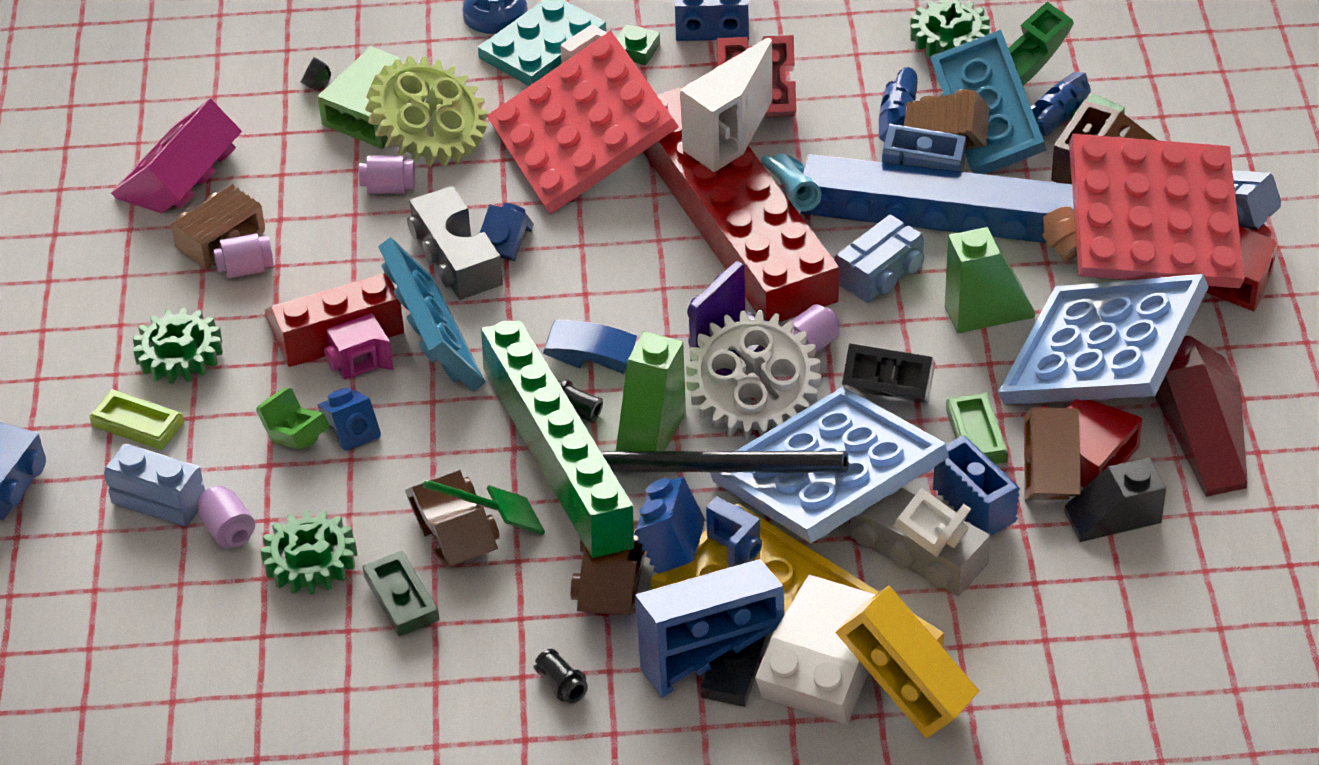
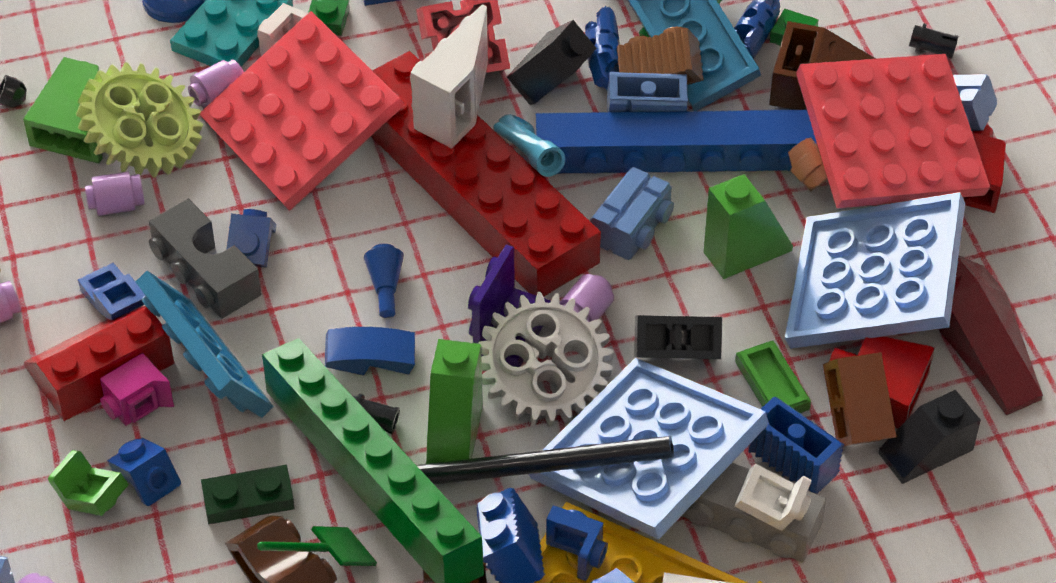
camera: 15 degrees left, 5 degrees up
none -> blue slope [77,262,145,320]
none -> lavender brick [188,60,244,108]
none -> dark green plate [201,464,295,525]
none -> blue cone [364,244,404,318]
none -> black slope [507,20,597,106]
none -> black pin [909,23,959,59]

